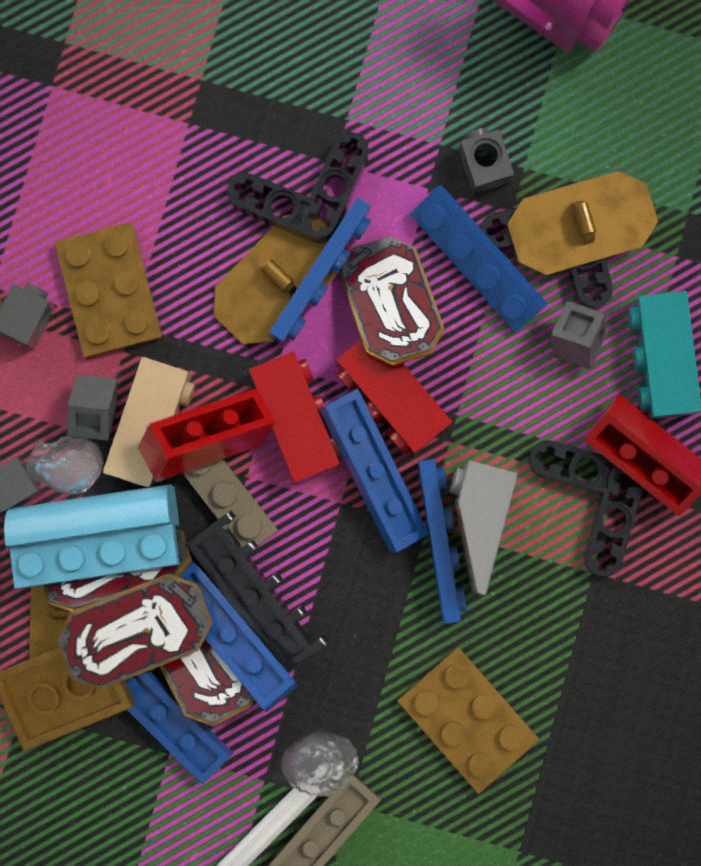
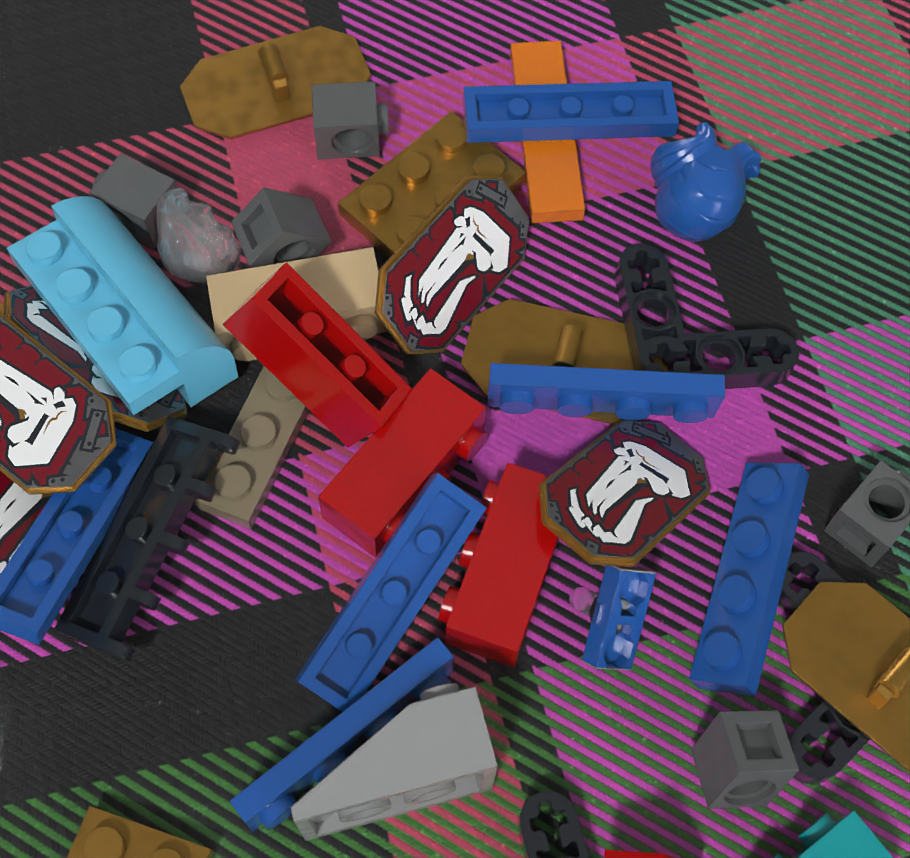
camera: 60 degrees right, 20 degrees down
none -> shield [374,175,529,354]
none -> blue plate [462,81,679,143]
none -> orange tile [510,40,585,223]
none -> blue piece [569,565,656,670]
none -> blue hair [650,122,761,242]

